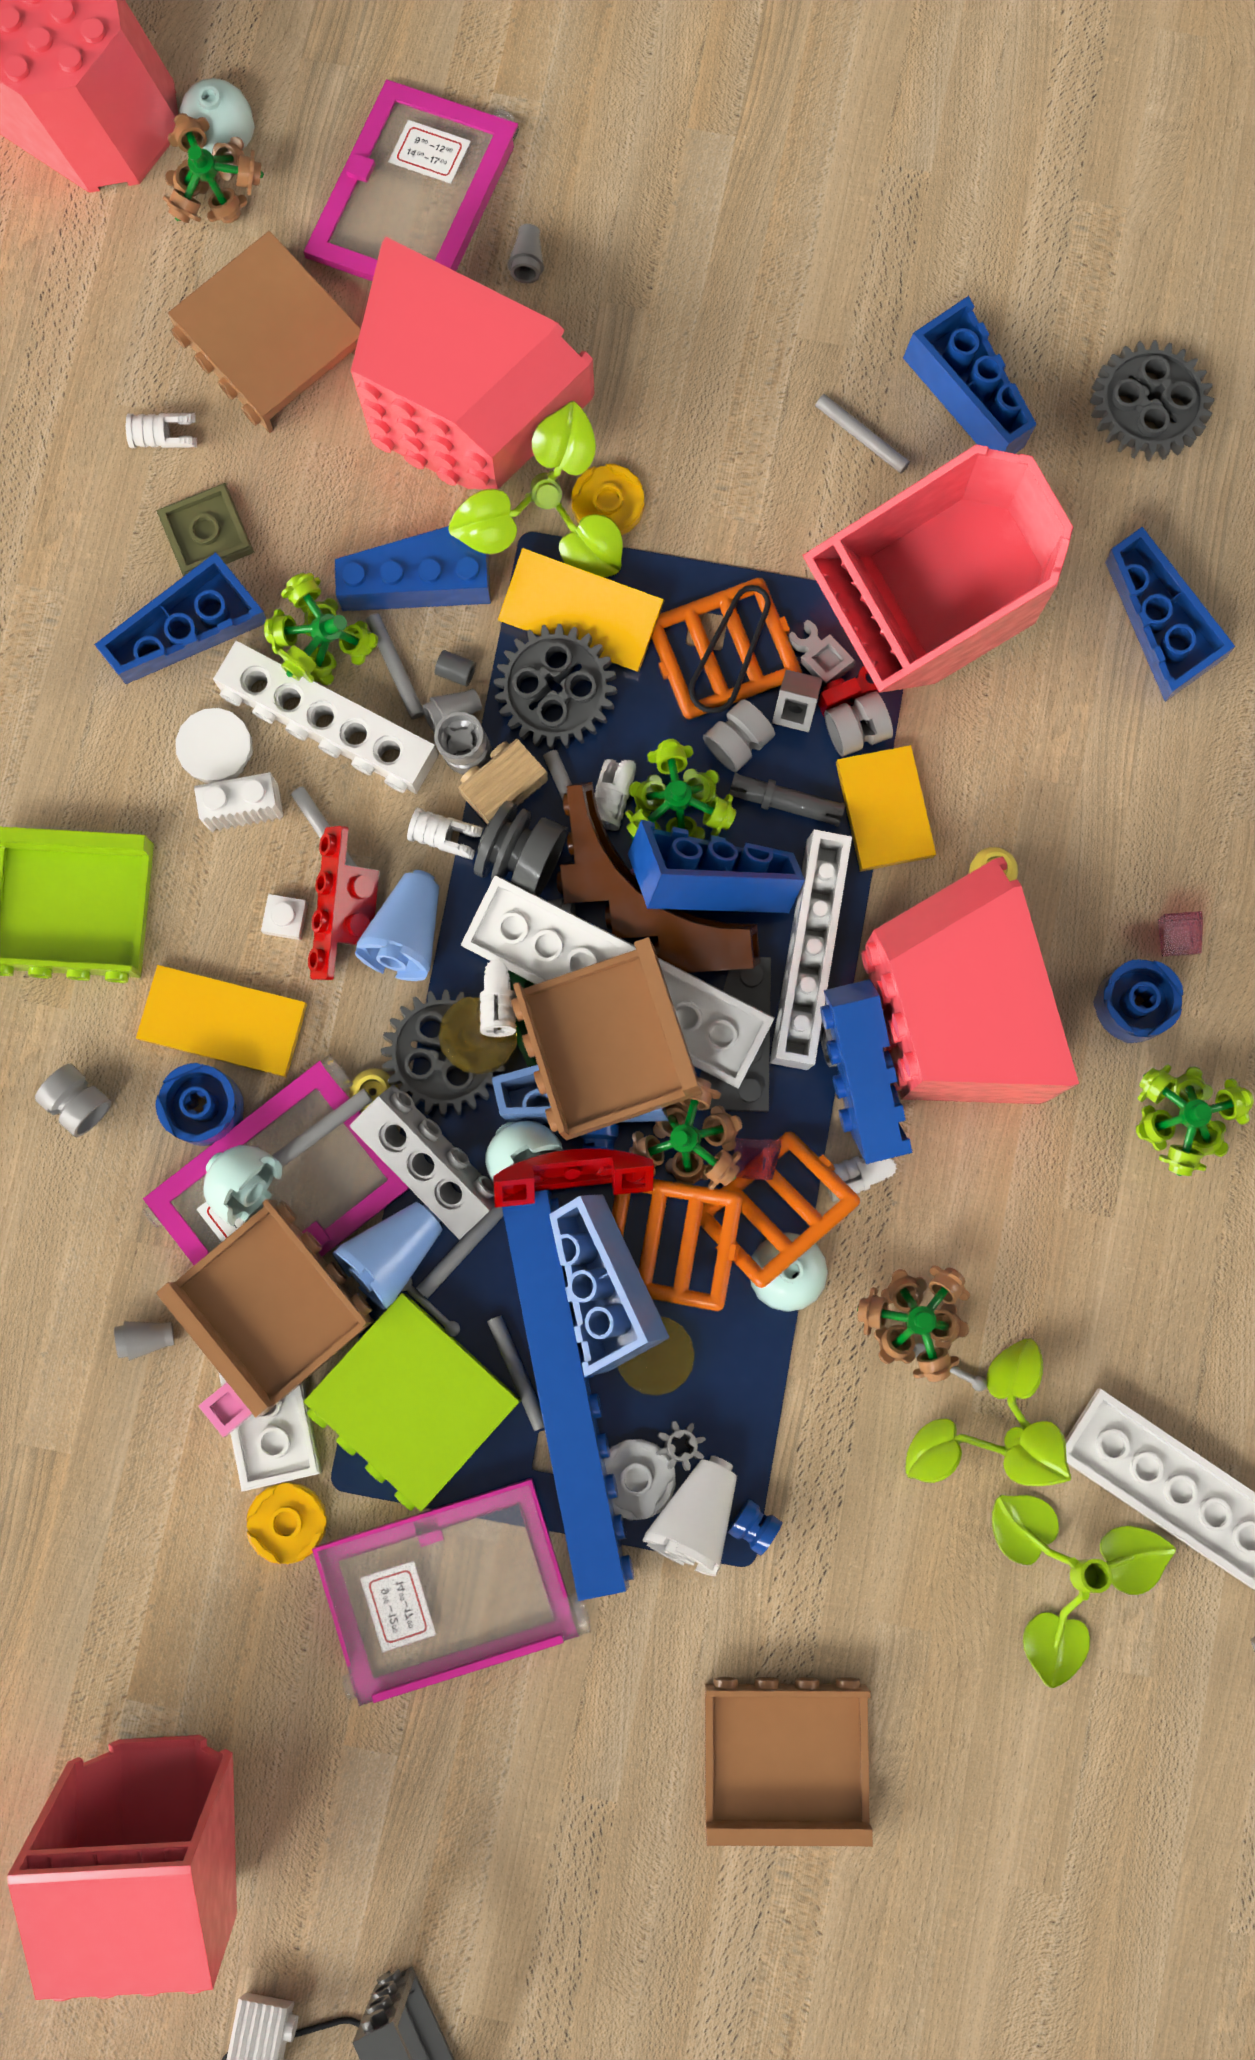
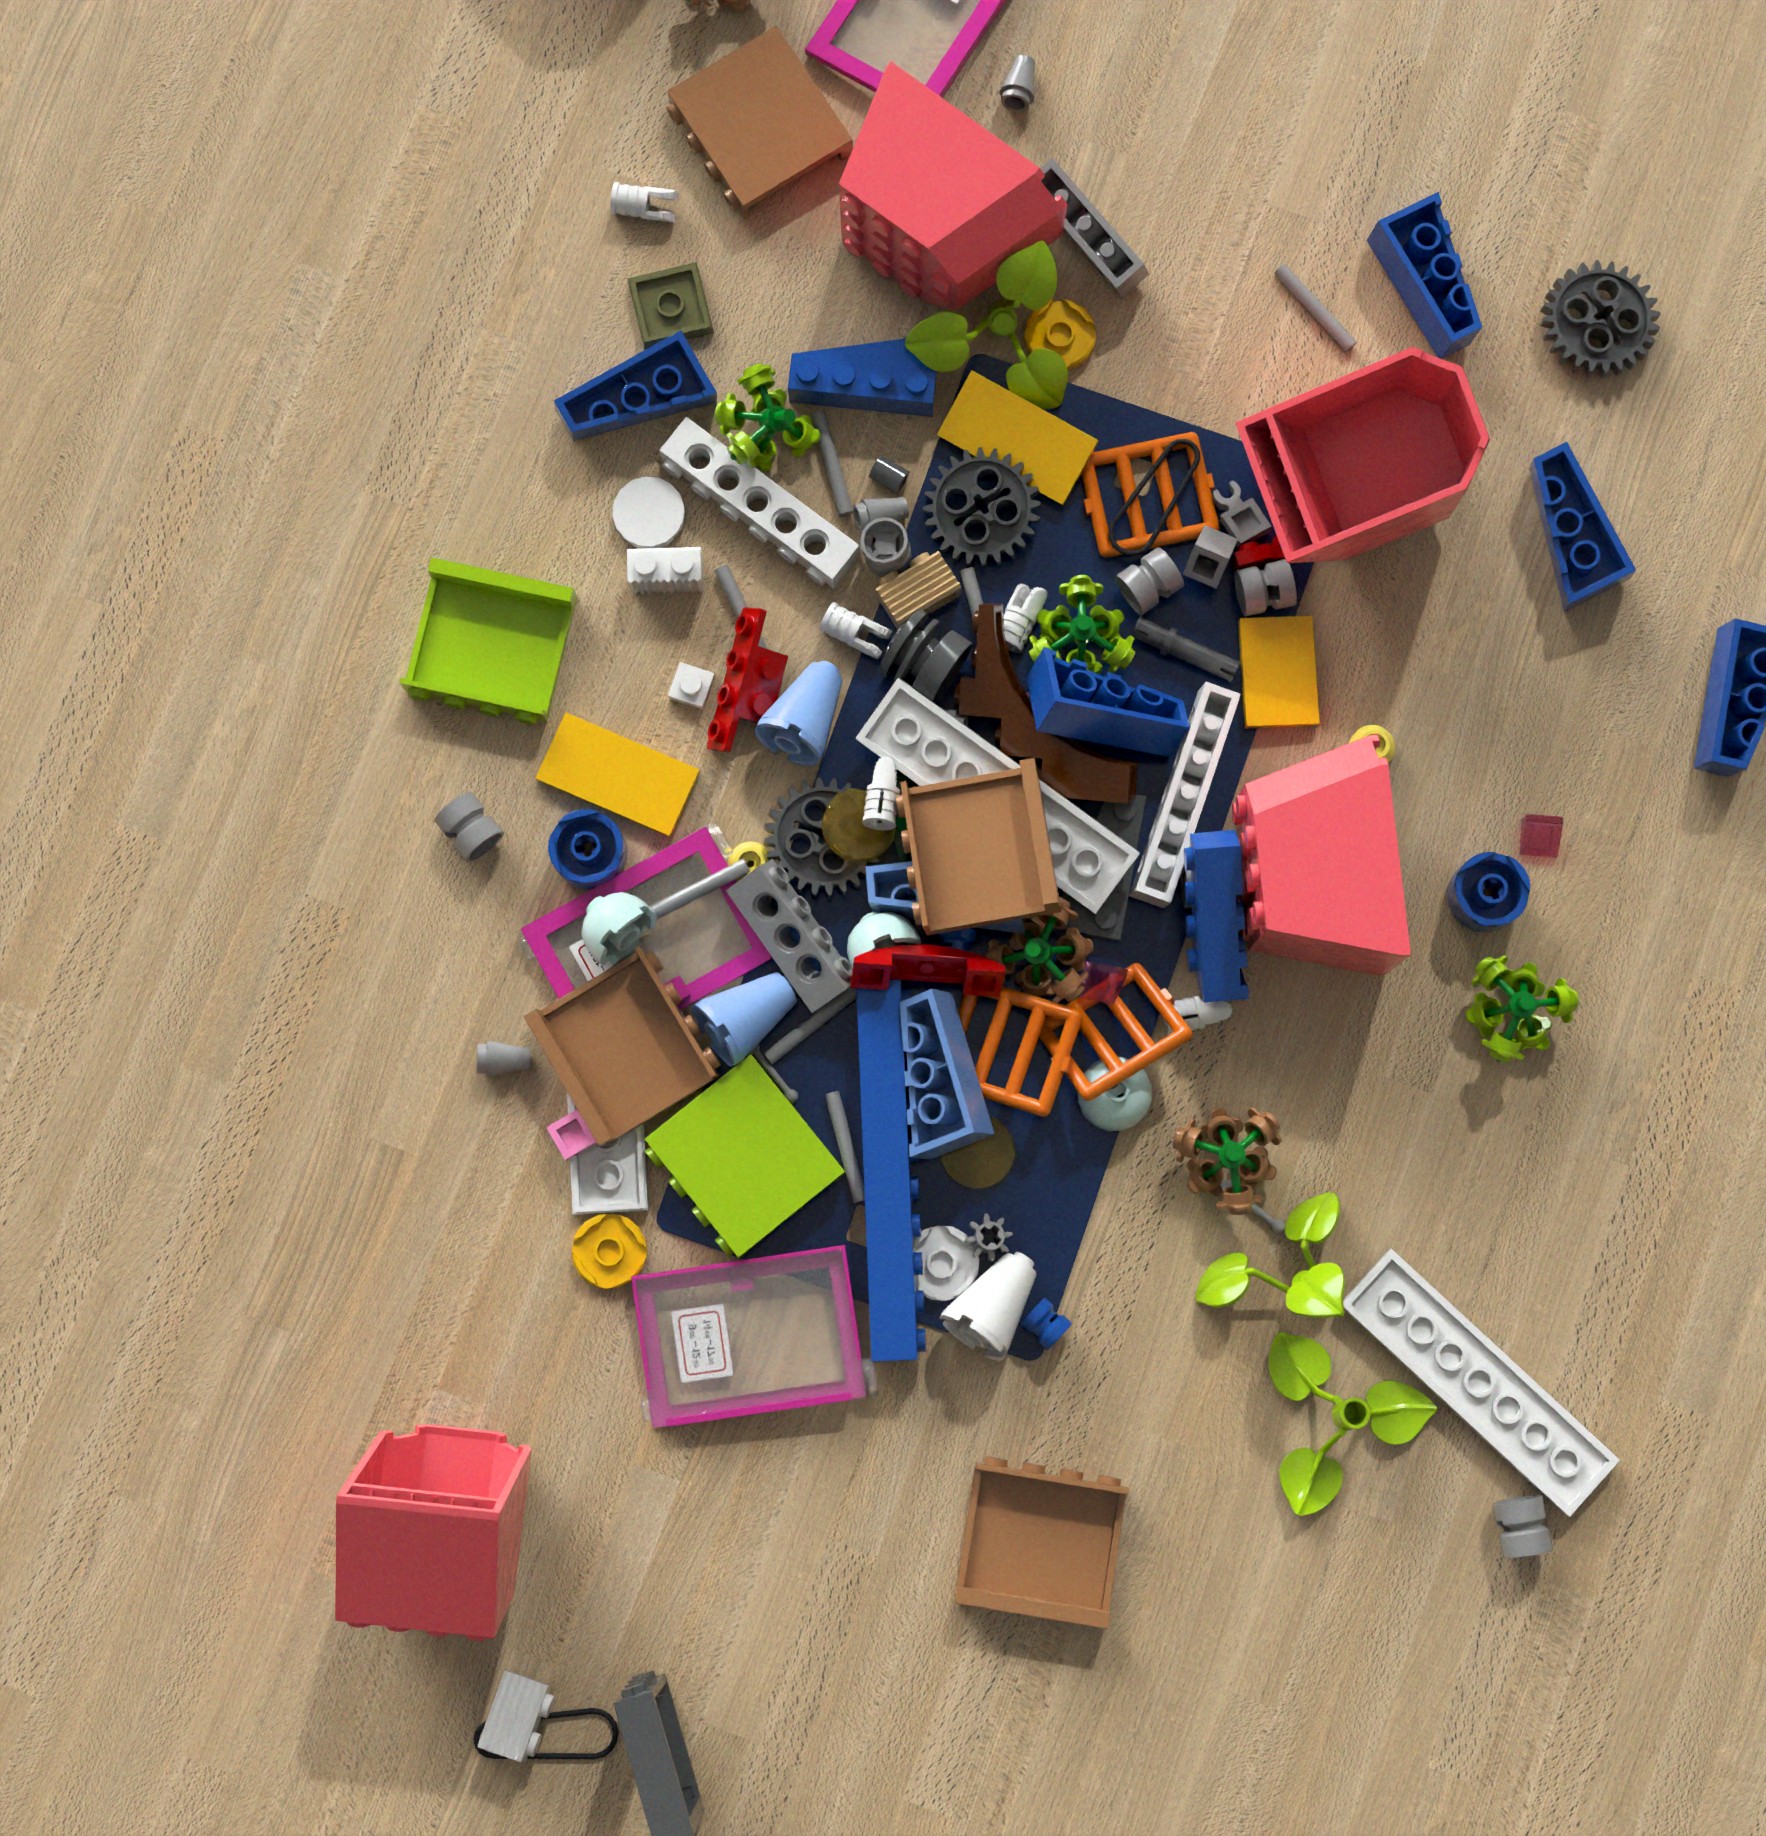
camera: 10 degrees right, 0 degrees up
none -> light grey brick [1040,158,1149,298]

